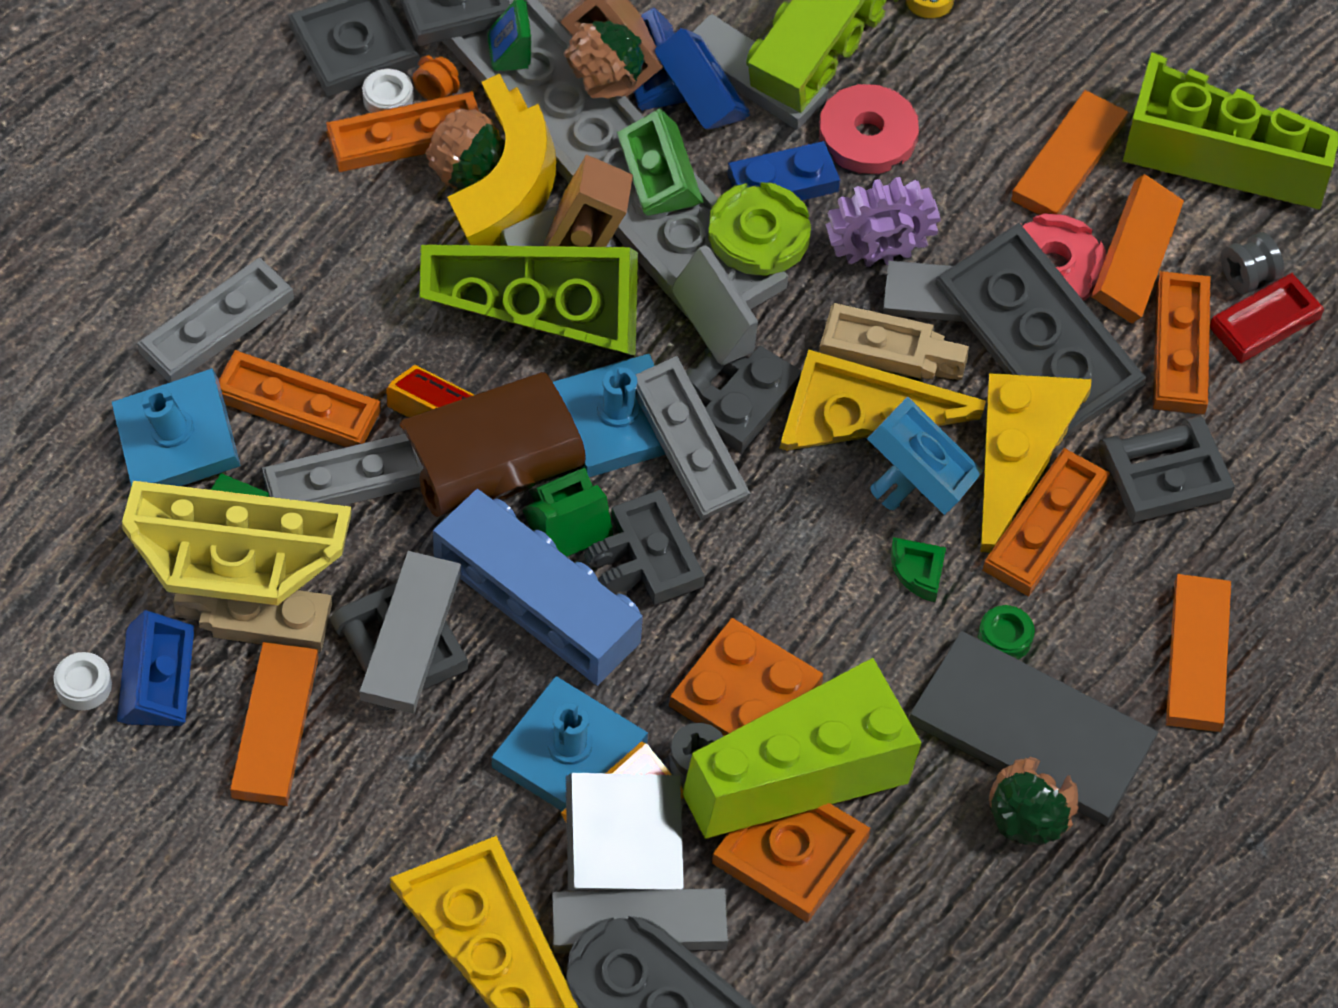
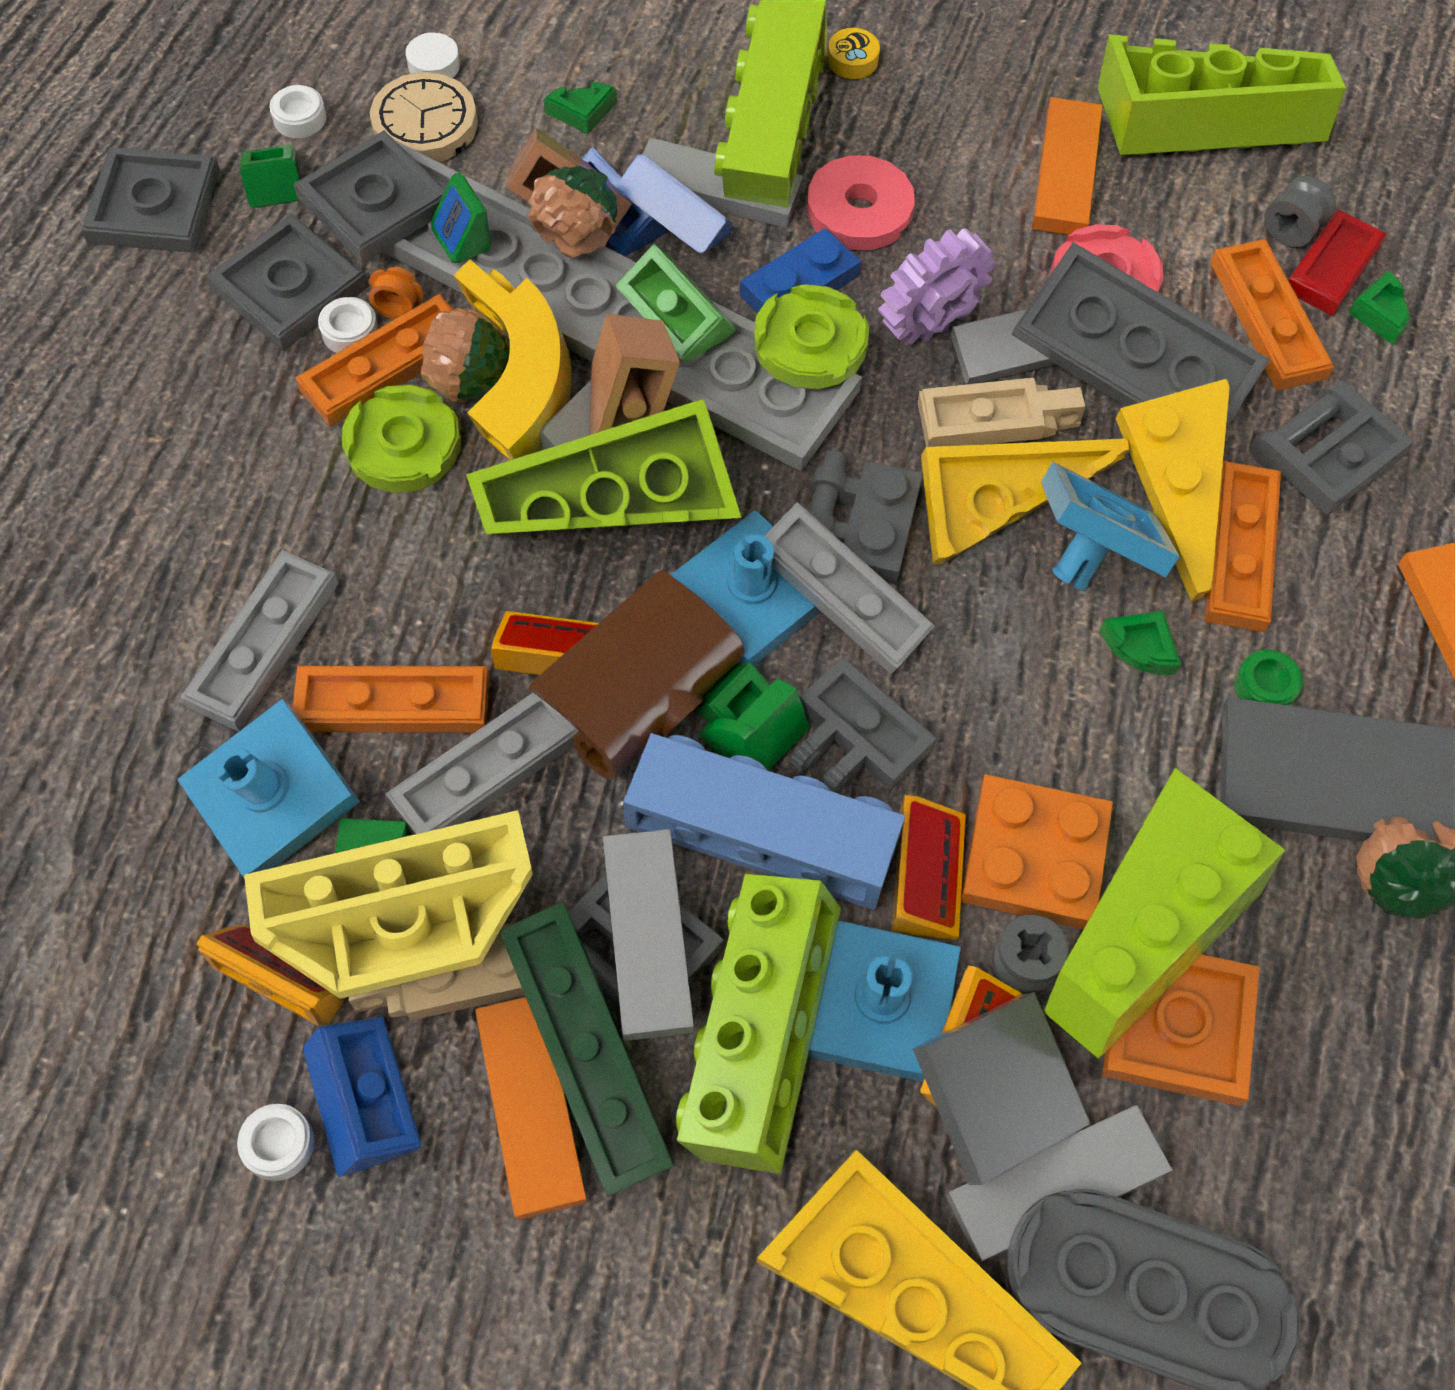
camera: 20 degrees left, 5 degrees up
light grey slope [672,245,758,365] -> none
orange tile [1091,174,1184,324] -> none
none -> light orange slope [196,924,346,1026]
none -> lime tile [342,385,461,493]
none -> dark green plate [499,902,676,1197]
none -> lime brick [676,874,841,1174]
none -> slope [891,795,966,941]
none -> green tile [1348,271,1410,345]

